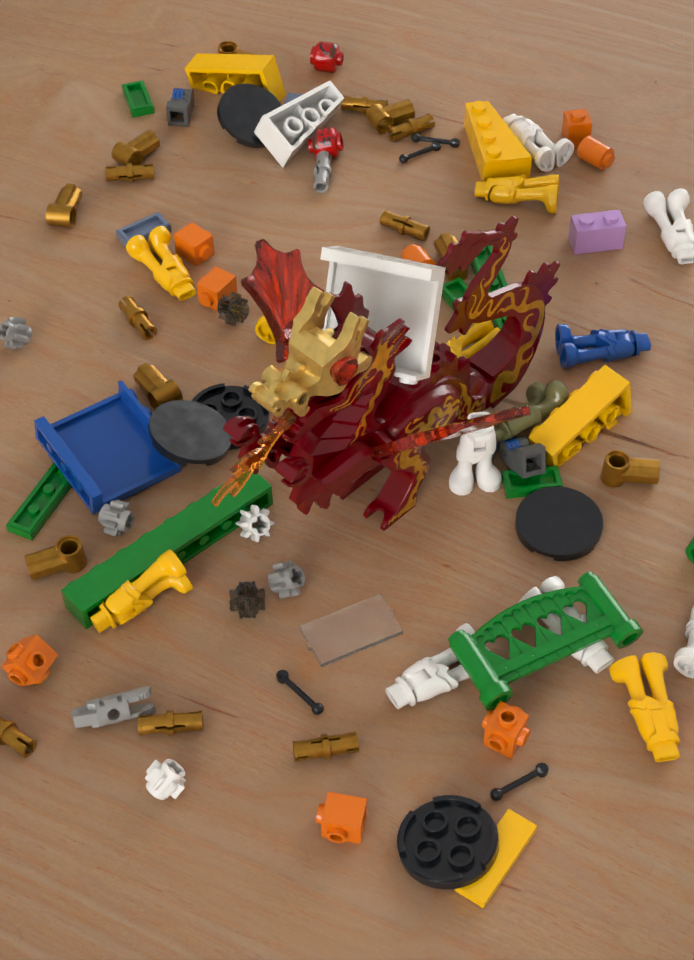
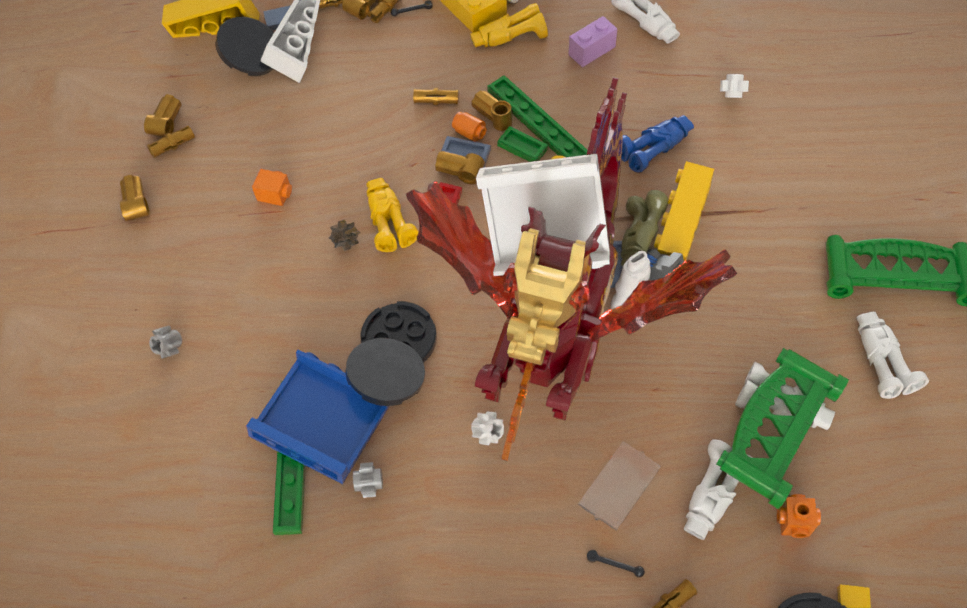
camera: 25 degrees left, 10 degrees up
pearl gold piece [24,535,87,580] -> none
green brick [61,468,273,629] -> none
yellow piece [90,549,193,633] -> none
sand blue tile [116,212,172,247] -> none
pearl gold pin [118,296,157,340] -> none
green tile [122,80,155,118] -> none
yellow piece [126,226,197,301] -> none
pearl gold piece [133,363,183,410] -> none
dark grey leg [166,88,194,127] -> none
orange brick [197,266,238,312] -> none
clear smoke gear [229,581,266,619] -> none
light grey gear [268,560,305,599] -> none
red head [308,127,344,158] -> none
light grey pin [313,151,332,193] -> none
black hinge [399,142,441,164] -> none
black hinge [490,763,549,801] -> none
black tile [515,487,603,561] -> none
pearl gold piece [600,450,660,488] -> none
yellow piece [609,652,680,762] -> none

